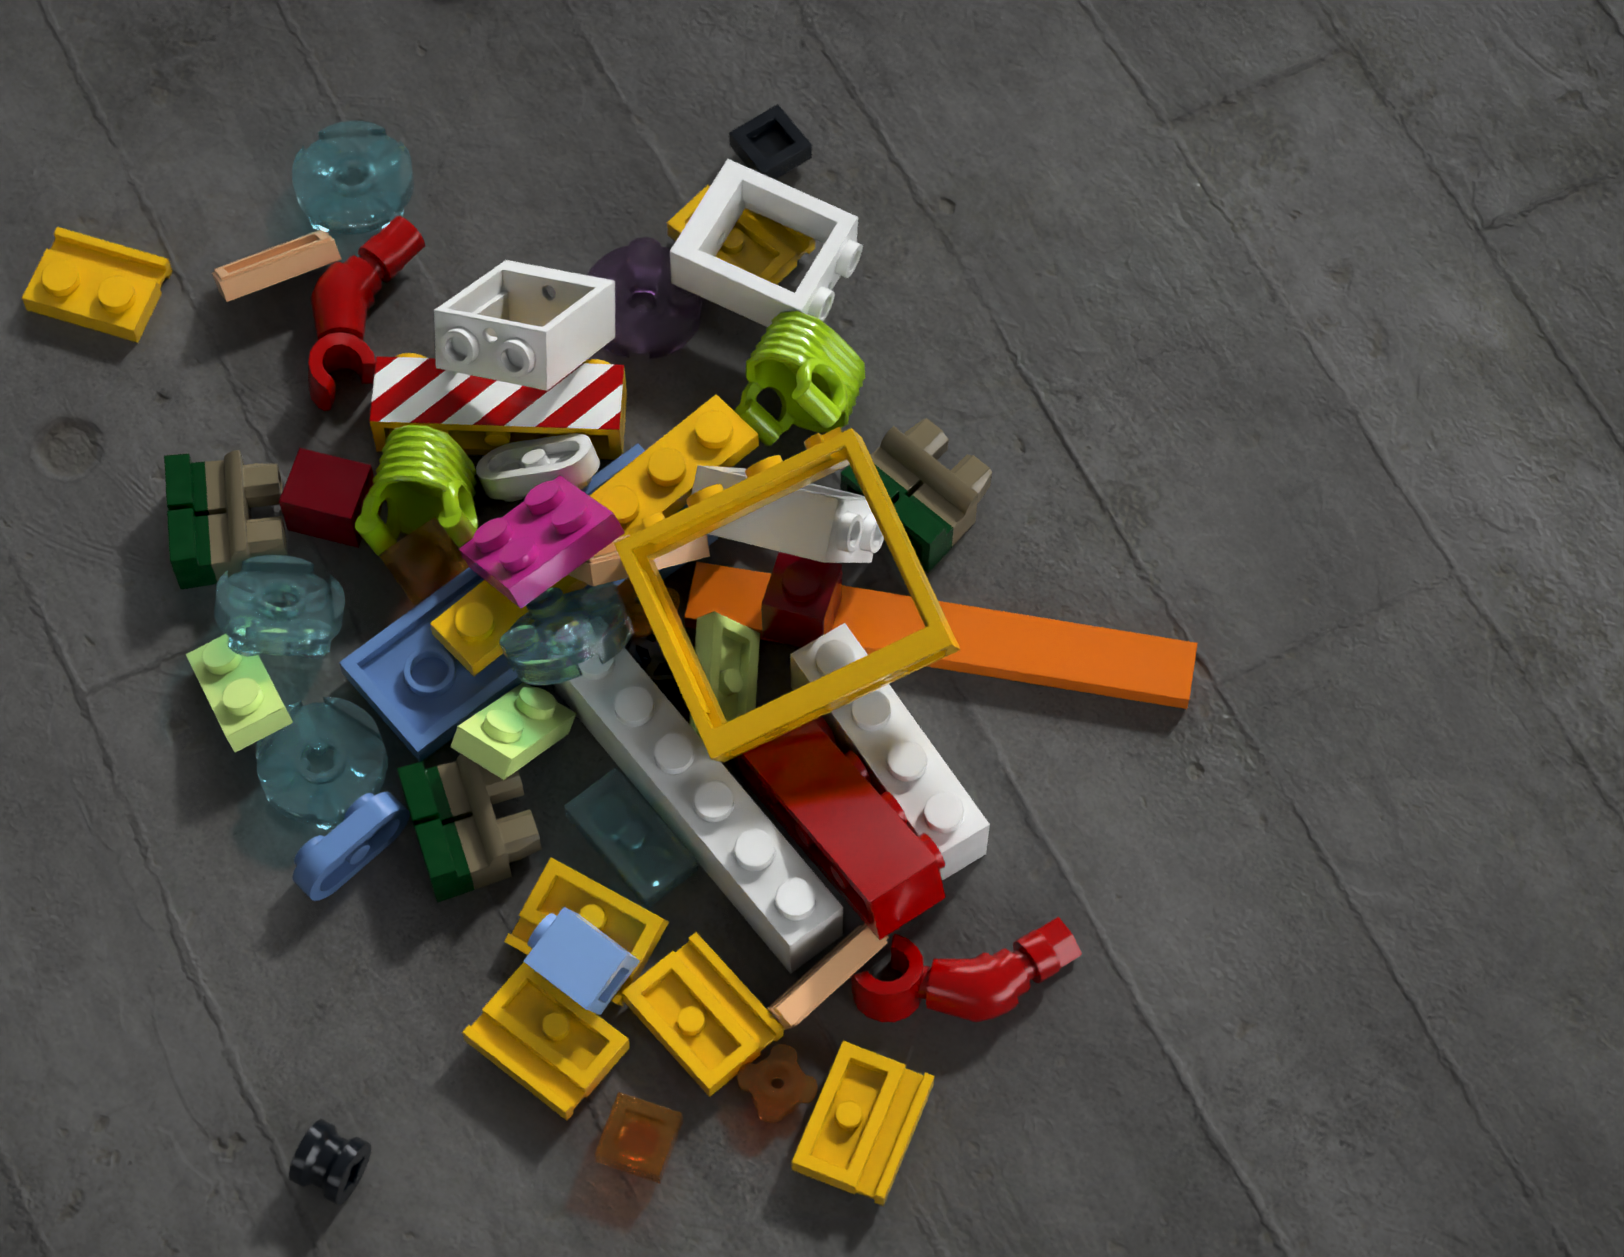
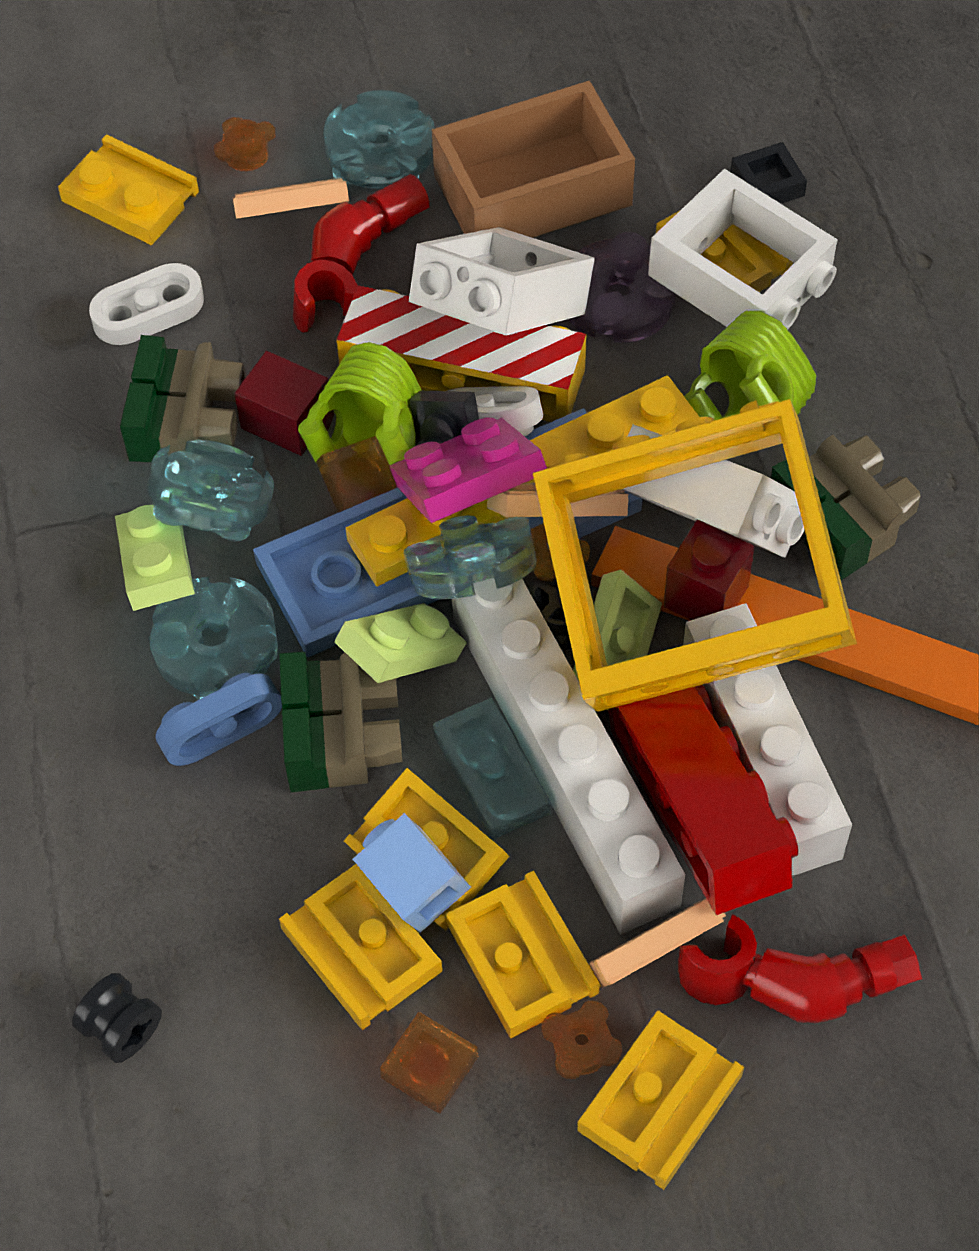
camera: 15 degrees right, 5 degrees down
none -> white plate [89,263,204,345]
none -> clear orange plate [214,117,276,171]
none -> black plate [409,390,479,445]
none -> medium nougat piece [432,80,635,238]

